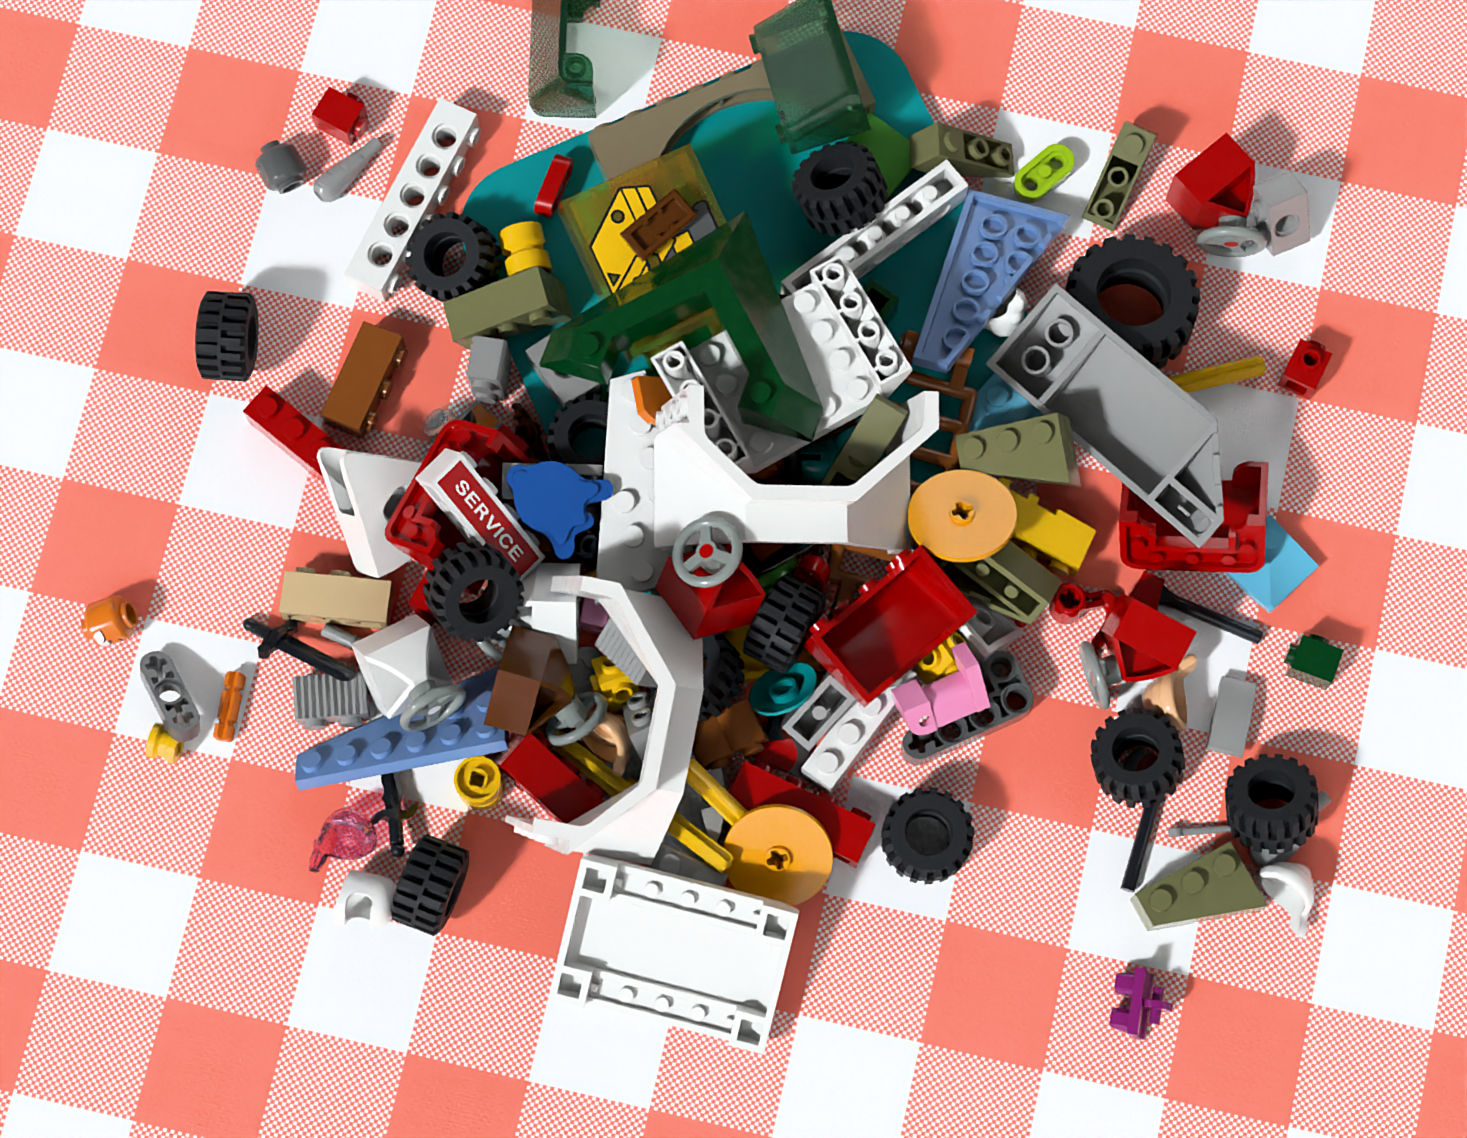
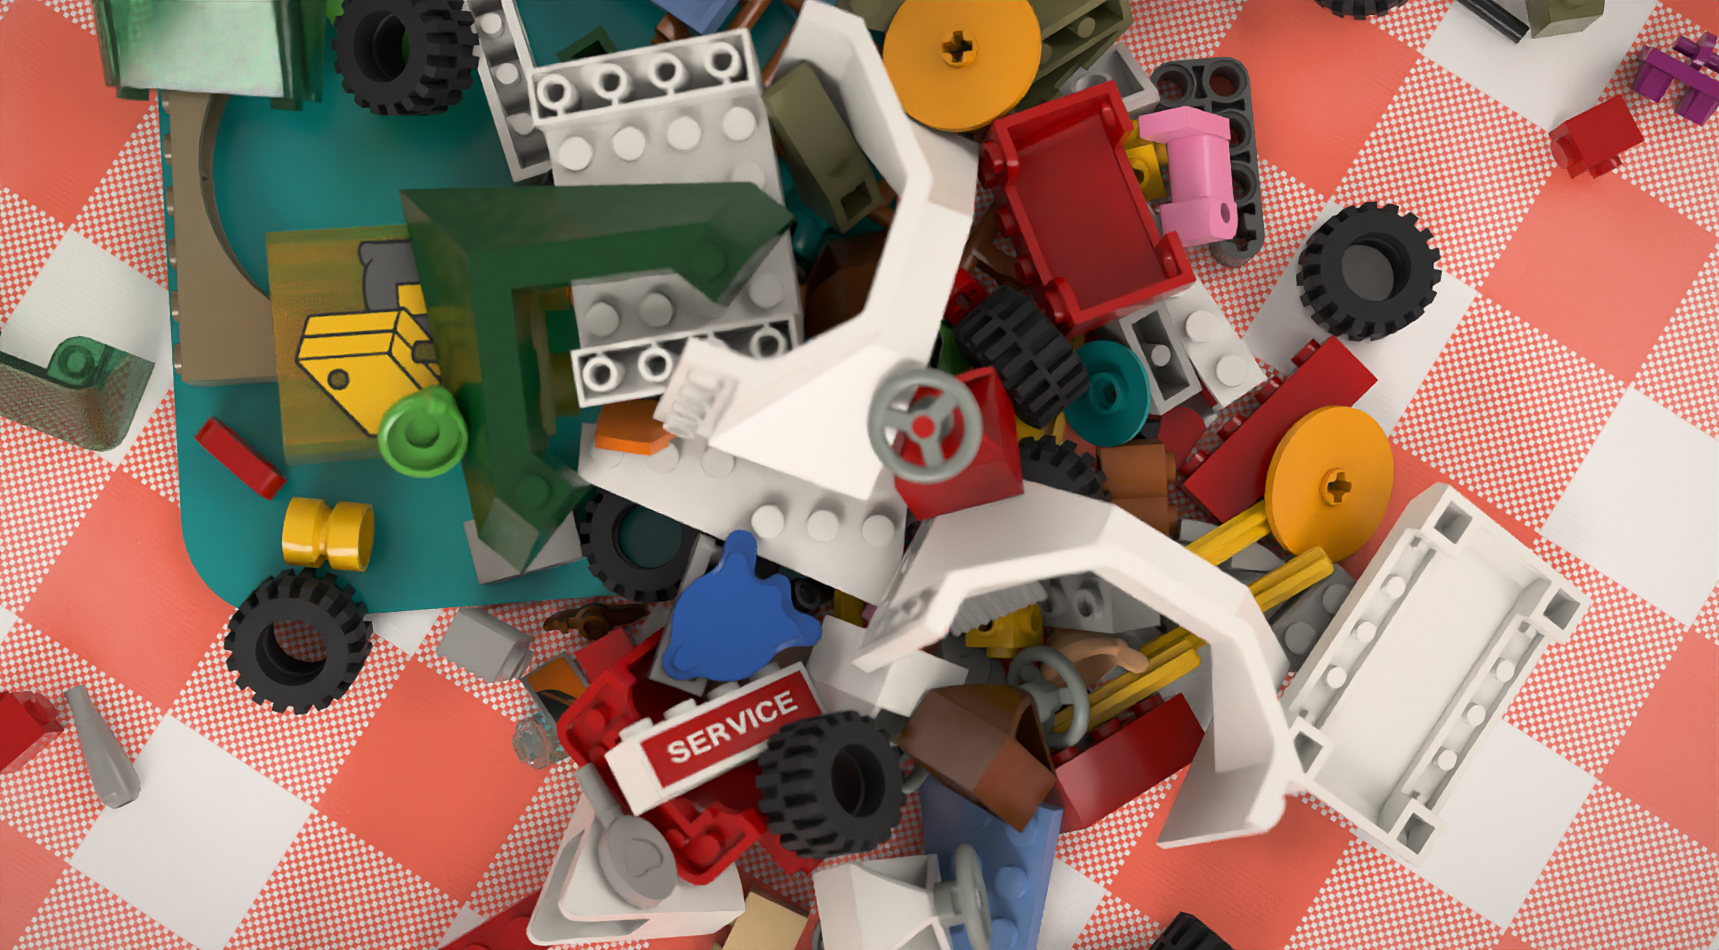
camera: 70 degrees left, 10 degrees up
dark grey head [255,140,307,194] -> none
dark orange brick [320,321,408,439] -> none
white brick [344,97,481,302] -> none
olive wedge [443,266,573,350] -> none
yellow wheel [454,756,505,810] -> none
reddish brown plate [620,188,698,263] -> none
none -> bright green hat [378,384,469,478]
none -> light grey piece [573,762,677,908]
none -> red brick [1548,94,1645,179]

